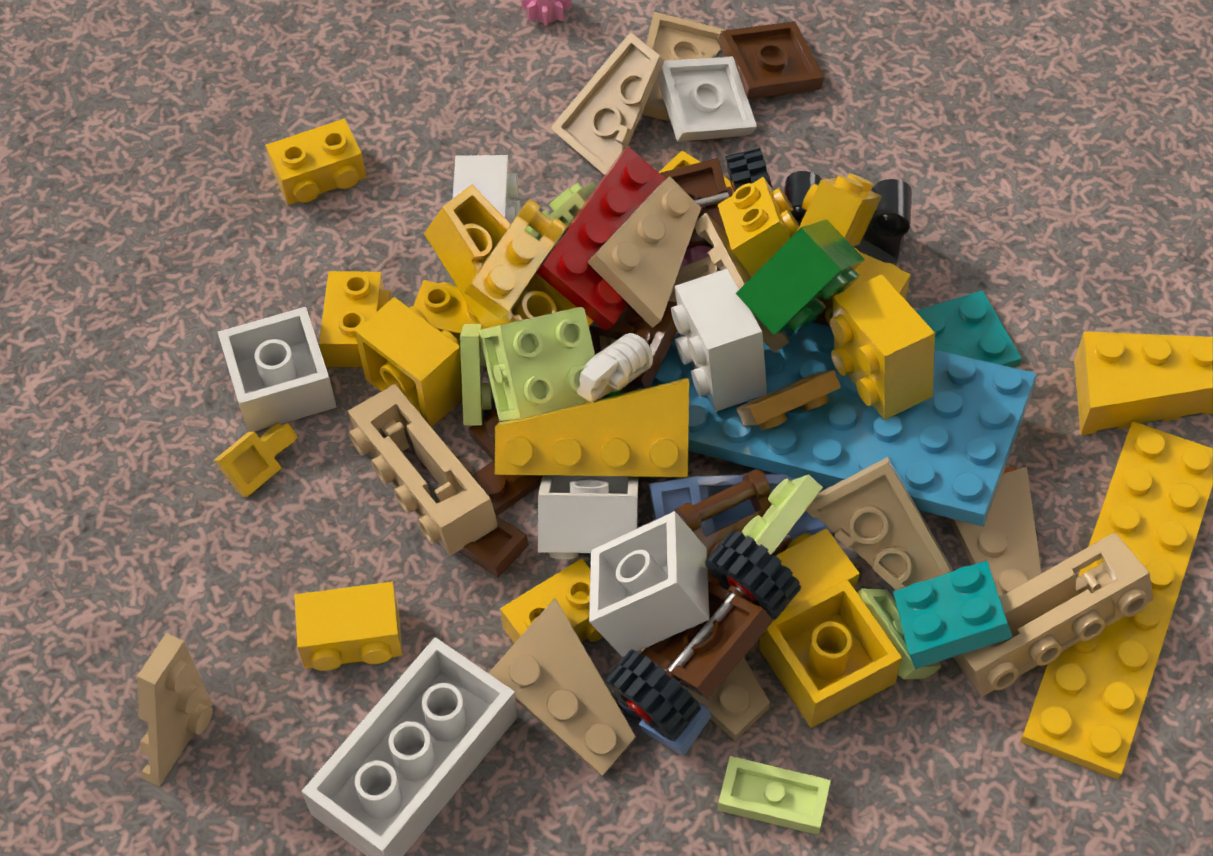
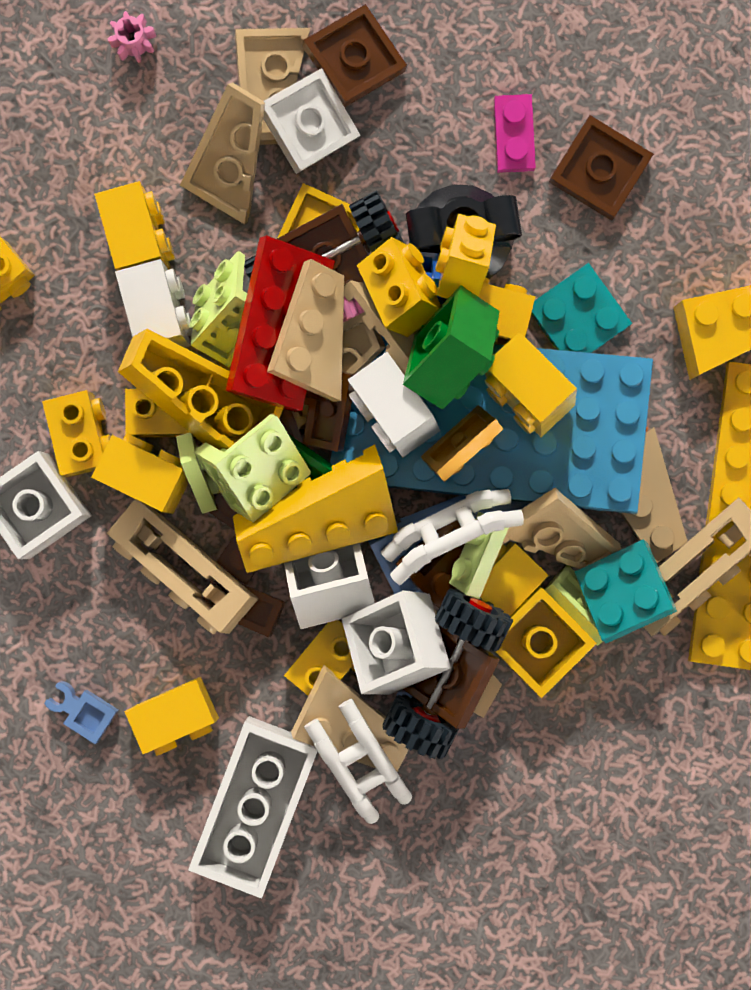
camera: 20 degrees left, 30 degrees up
tan wing [137,633,213,787] -> none
yellow plate [213,423,298,497] -> none
yellow plate [464,198,567,320] -> none
white hinge [577,333,653,402] -> none
yellowish green plate [718,756,831,835] -> none
none -> medium blue plate [44,681,119,744]
none -> yellow brick [94,181,175,271]
none -> white piece [304,699,412,824]
none -> white piece [381,489,524,585]
none -> dark pink plate [494,94,536,173]
none -> reddish brown plate [549,115,654,221]

